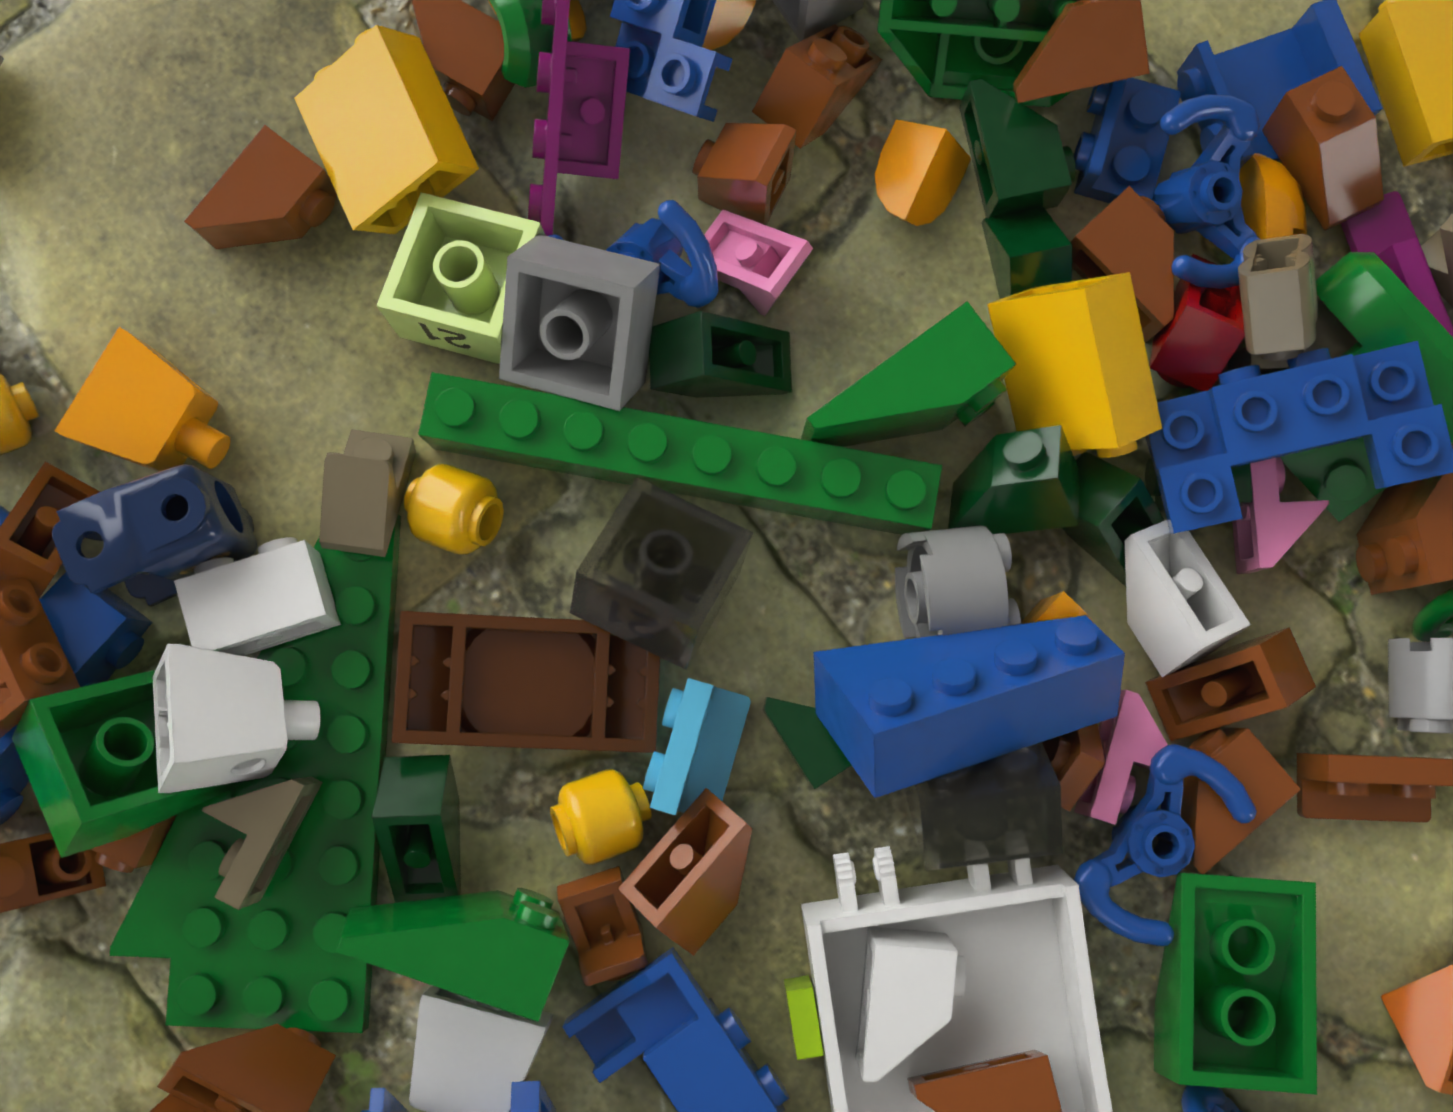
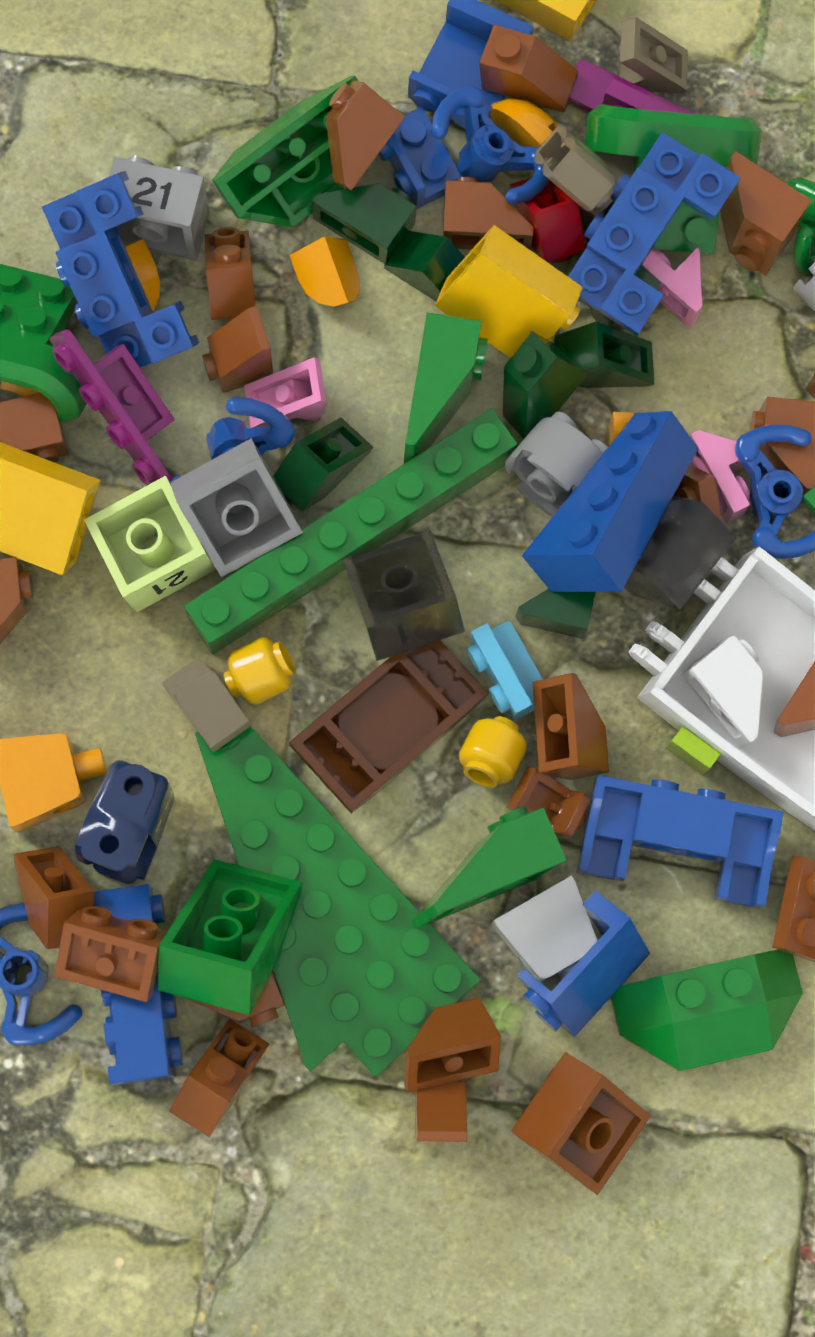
camera: 50 degrees left, 5 degrees down
white torso [153,644,320,793] -> none
white brick [174,537,341,656] -> none
dark tan slope [202,776,323,910] -> none
dark green slope [372,755,461,903] -> none
white slope [1124,520,1251,677] -> none
dark orange slope [1145,627,1316,741] -> none

